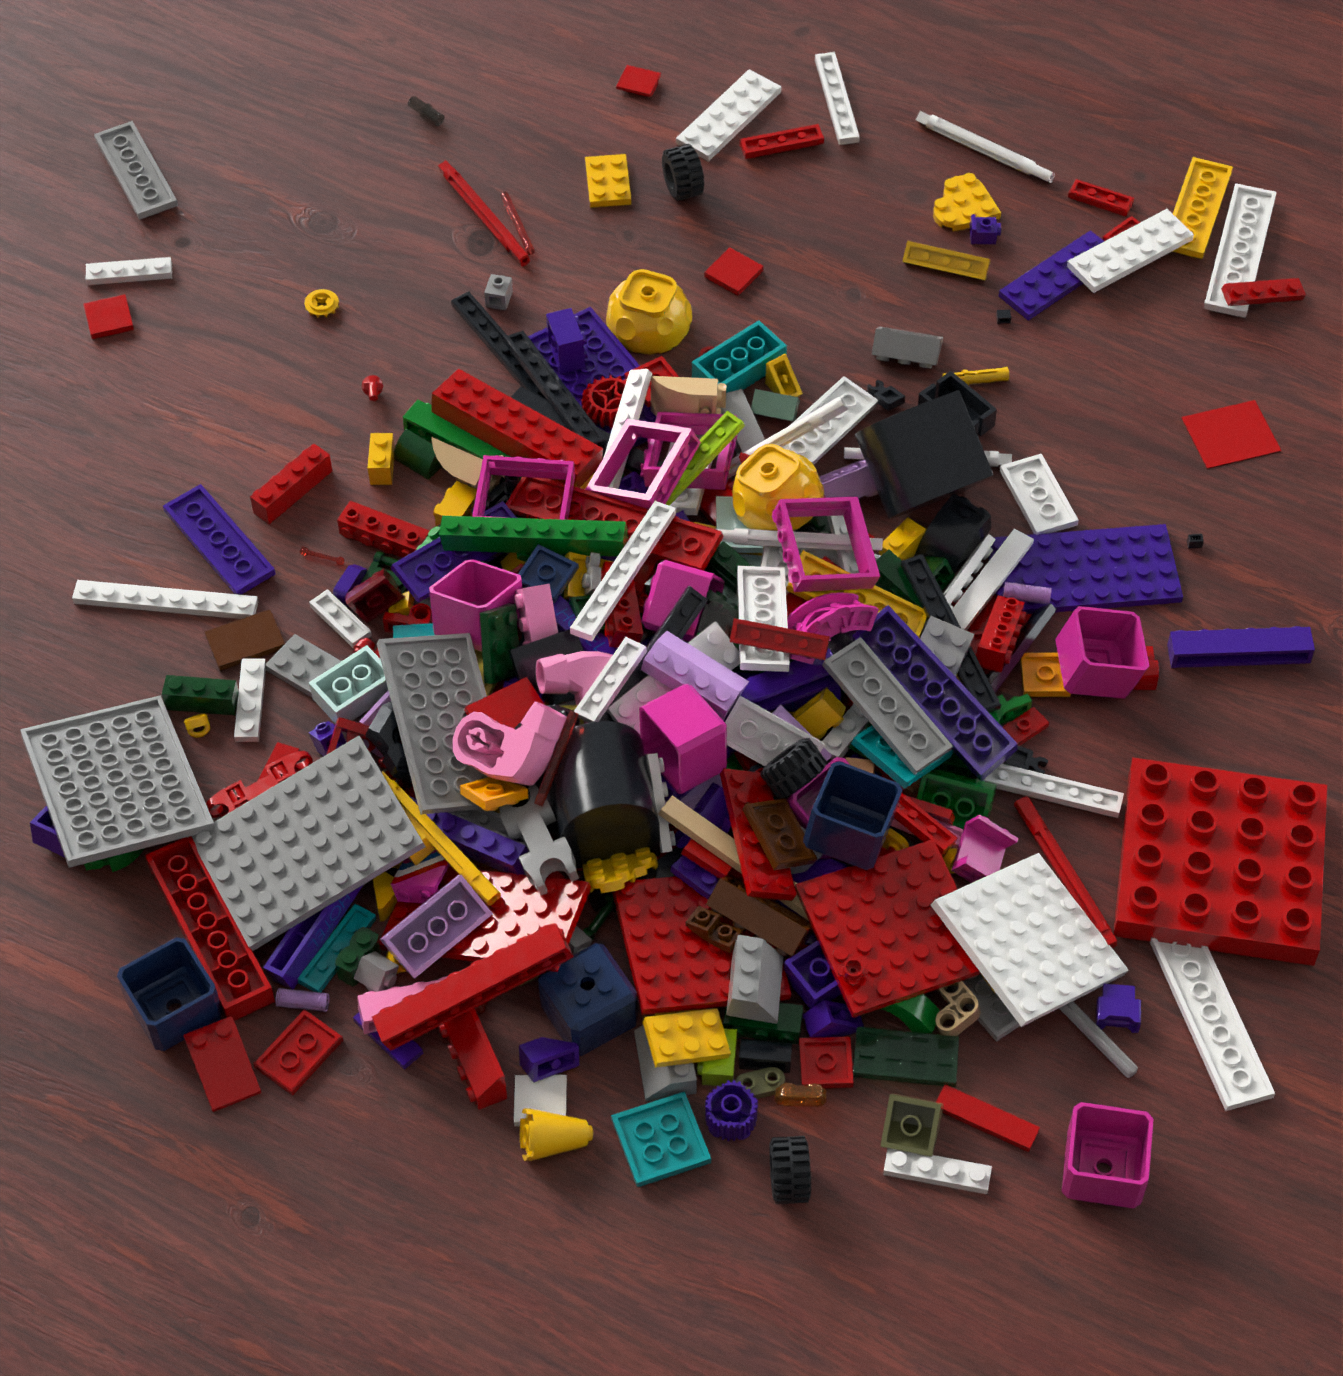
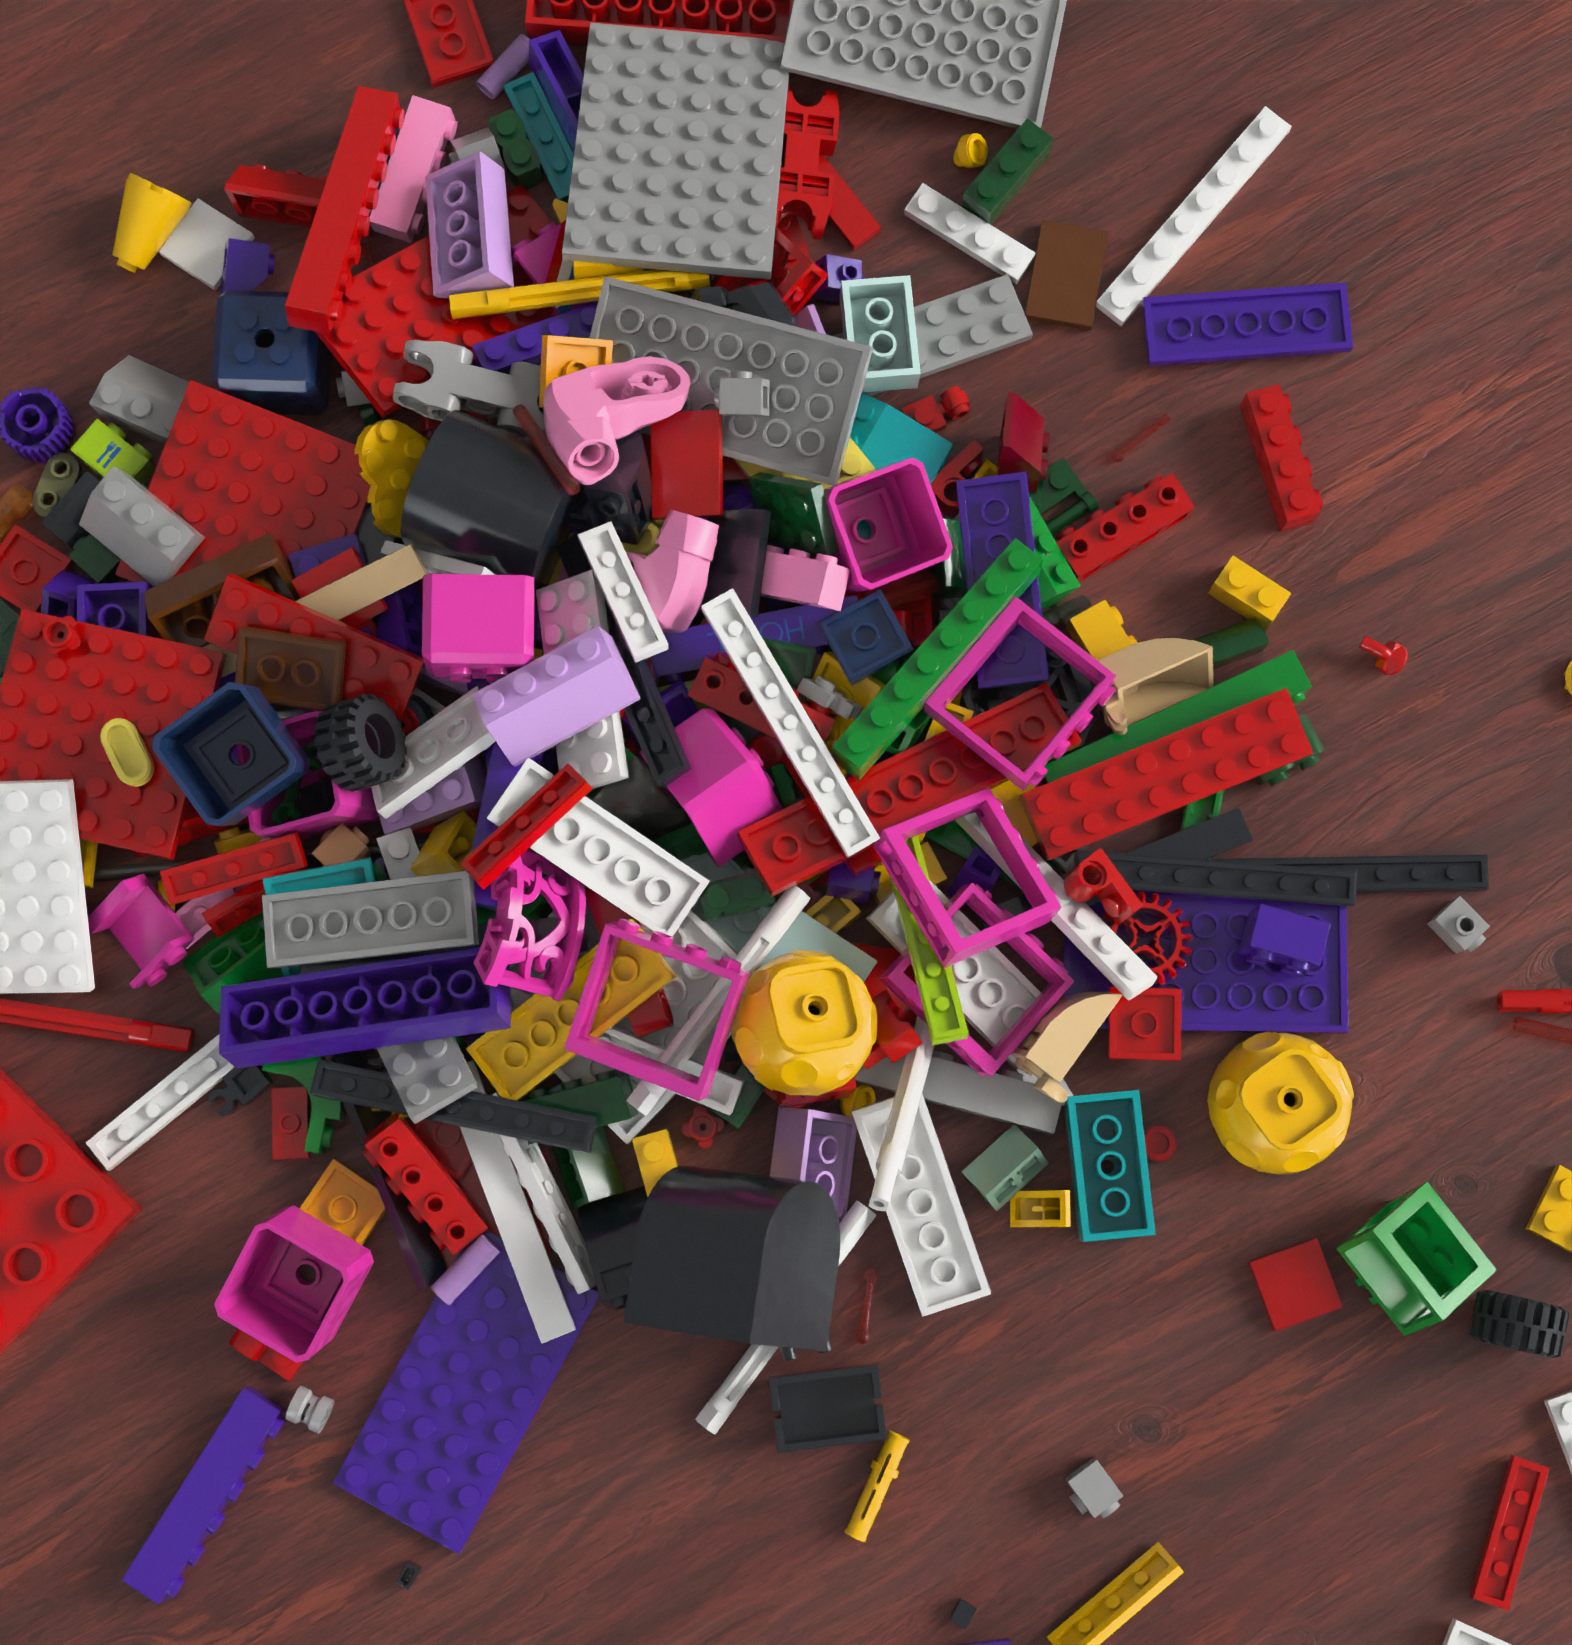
camera: 125 degrees right, 25 degrees up
white plate [309,589,372,649] -> none
dark purple piece [333,564,367,608] -> none
teal plate [611,1091,711,1188] -> none
yellow plate [643,1008,731,1068] -> none
reddish brown slope [686,906,743,953] -> none
black plate [867,380,905,411] -> none
light grey slope [872,327,943,368] -> none
white plate [1000,454,1078,535] -> none
none -> light yellow tile [100,718,154,787]
none -> light grey wheel [285,1386,334,1434]
none -> light grey brick [714,371,770,416]
none -> red plate [1064,848,1144,925]
none -> light grey brick [1064,1457,1123,1518]
none -> green piece [1336,1182,1497,1336]

